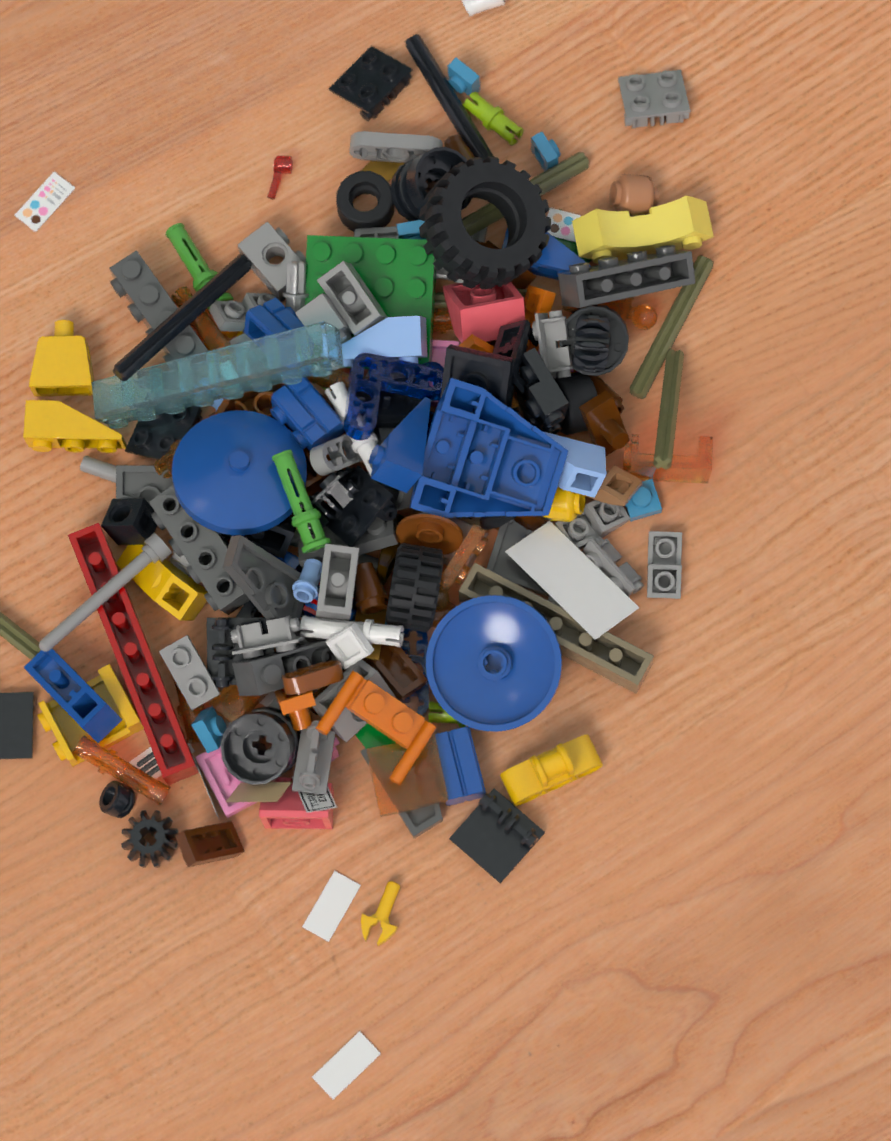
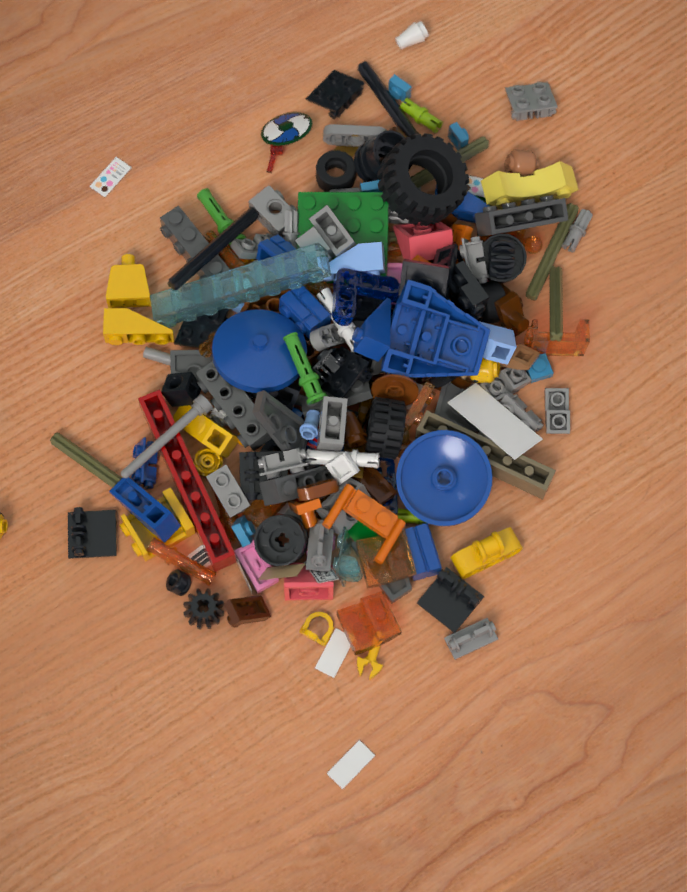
camera: 10 degrees left, 5 degrees down
none -> blue hinge [131,437,158,489]
none -> yellow plate [193,448,223,477]
none -> shield [261,112,313,146]
none -> yellow piece [299,612,334,646]
none -> clear light blue hinge [333,526,363,587]
none -> clear orange slope [337,591,402,656]
none -> light grey hinge [444,618,498,660]
none -> light grey axle [562,209,593,253]

